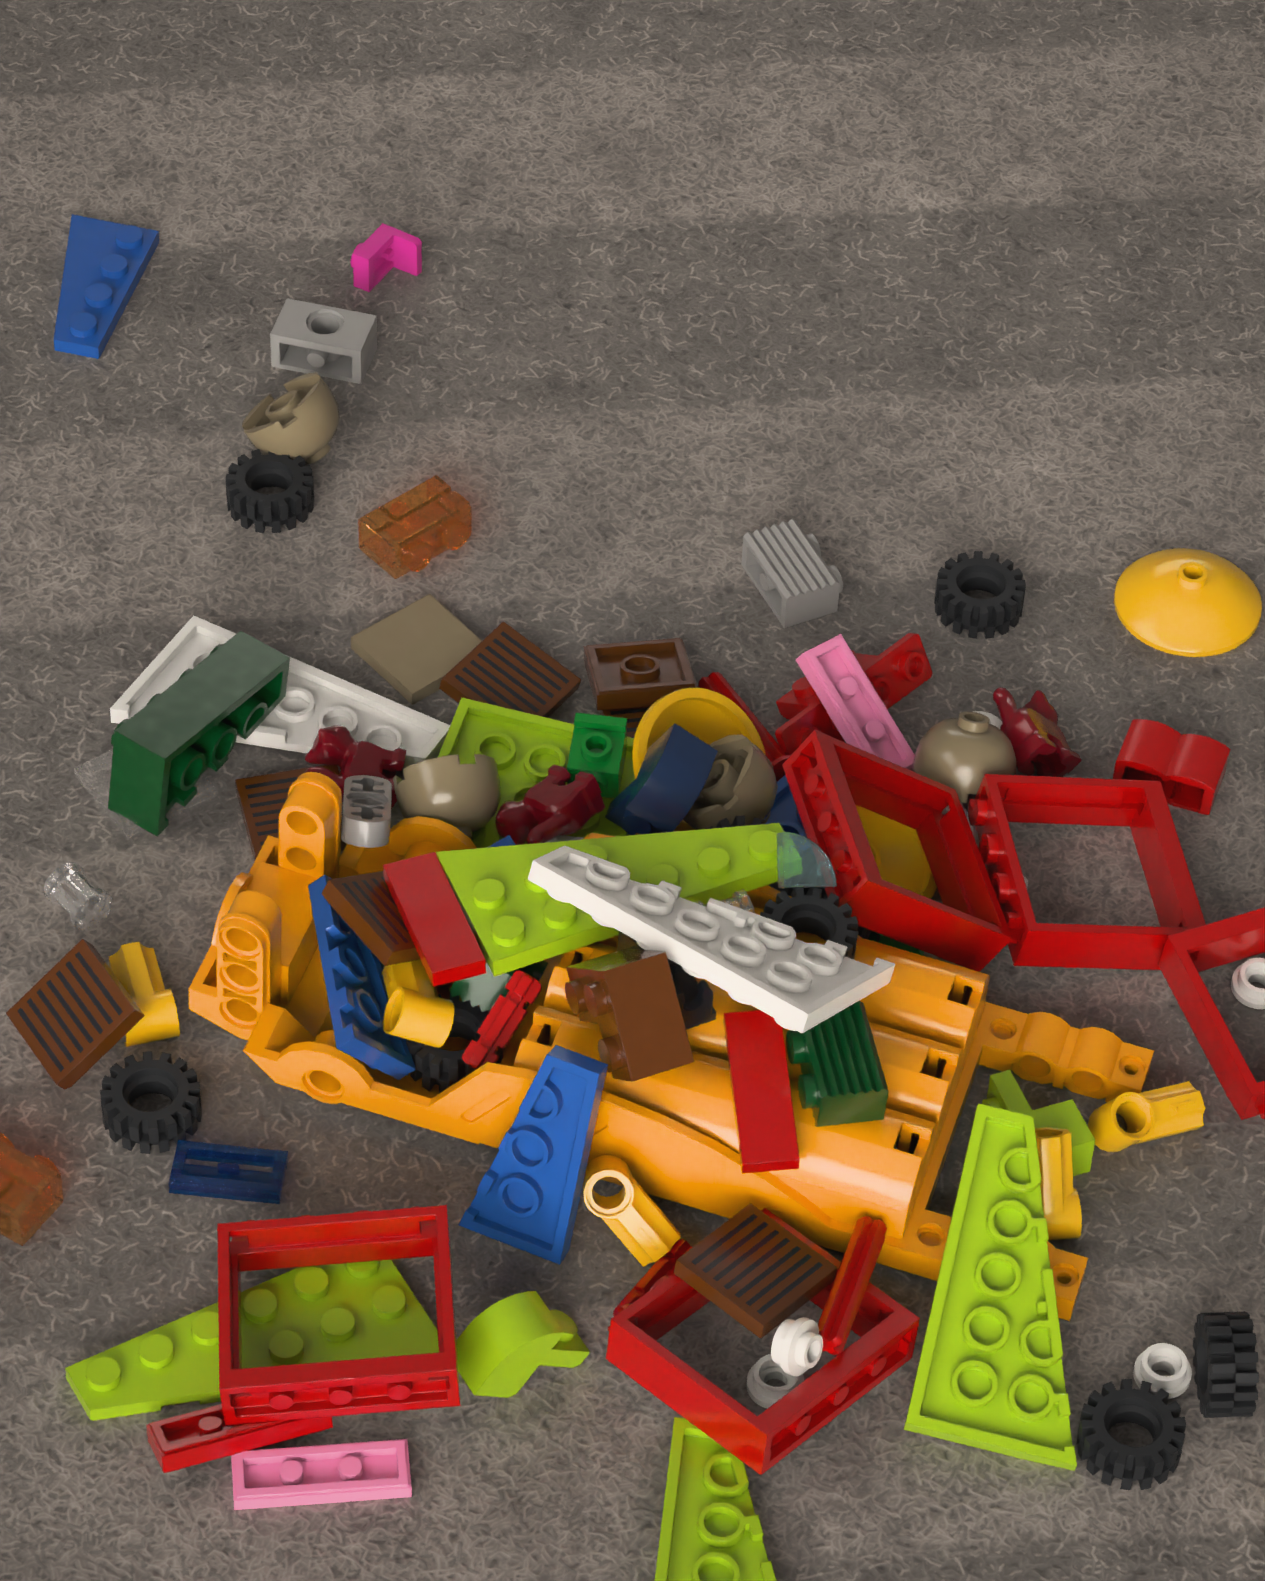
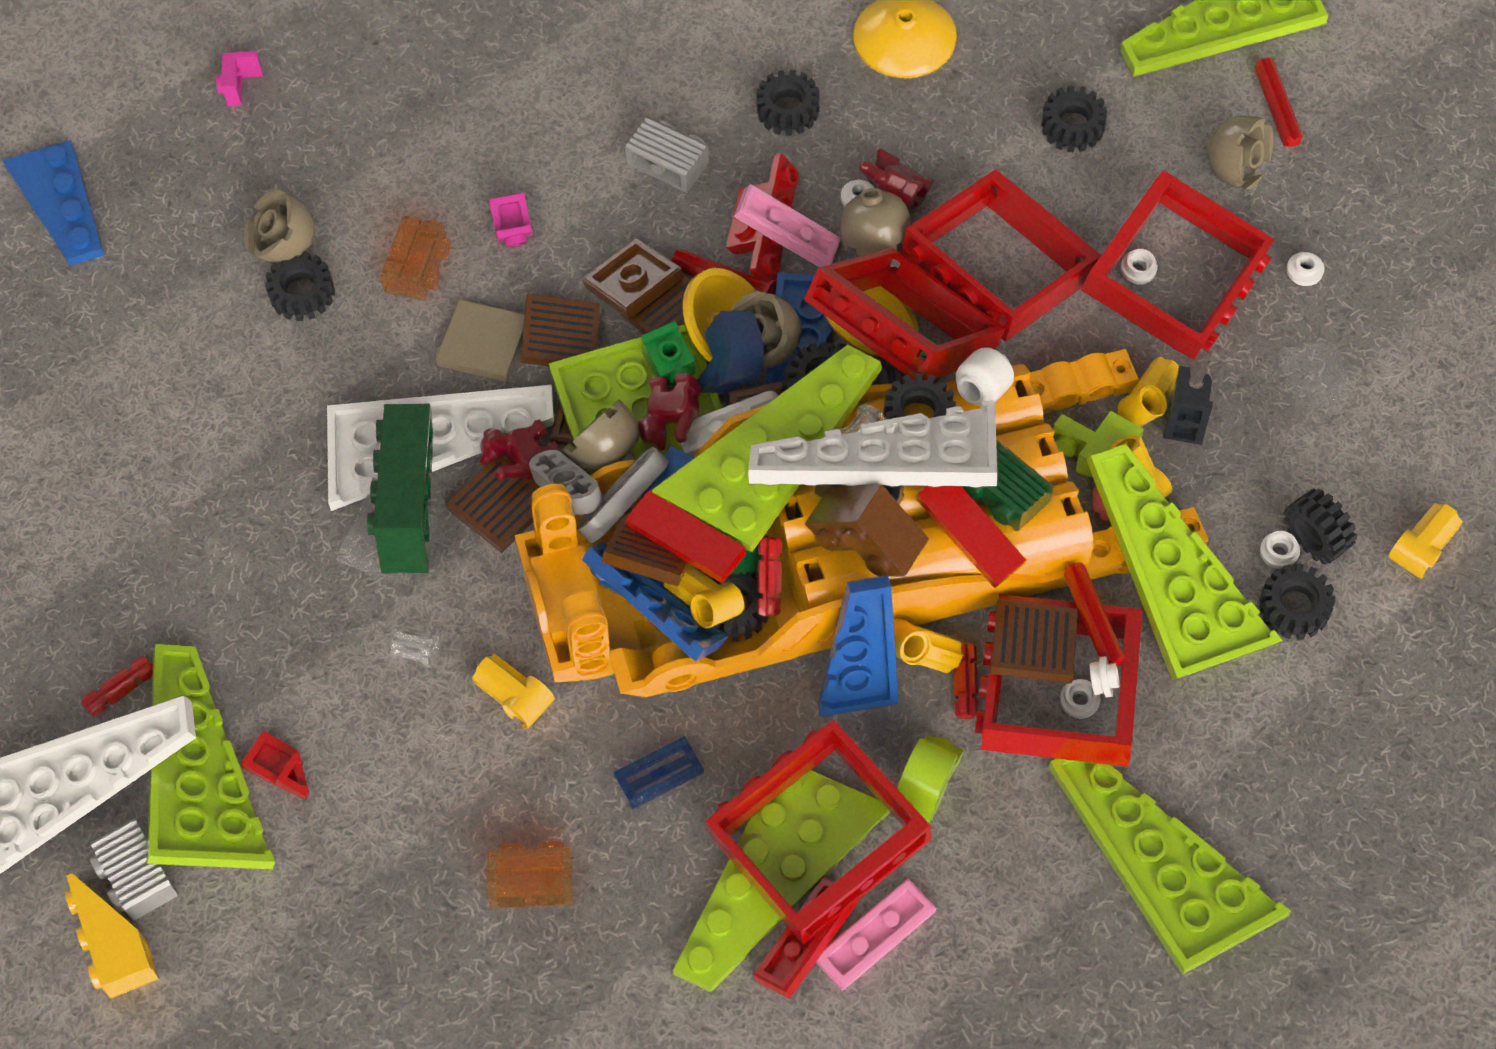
camera: 30 degrees left, 15 degrees up
reddish brown tile [6,939,145,1090] -> none
black tyre [100,1051,202,1154] -> none
light grey brick [270,298,377,384] -> none
clear light blue tile [777,832,837,888] -> none
red brick [1112,719,1231,815] -> none
none -> dark pink bracket [489,193,533,247]
none -> light grey beam [576,447,669,543]
none -> white head [956,348,1014,406]
none -> black hinge [1164,366,1213,445]

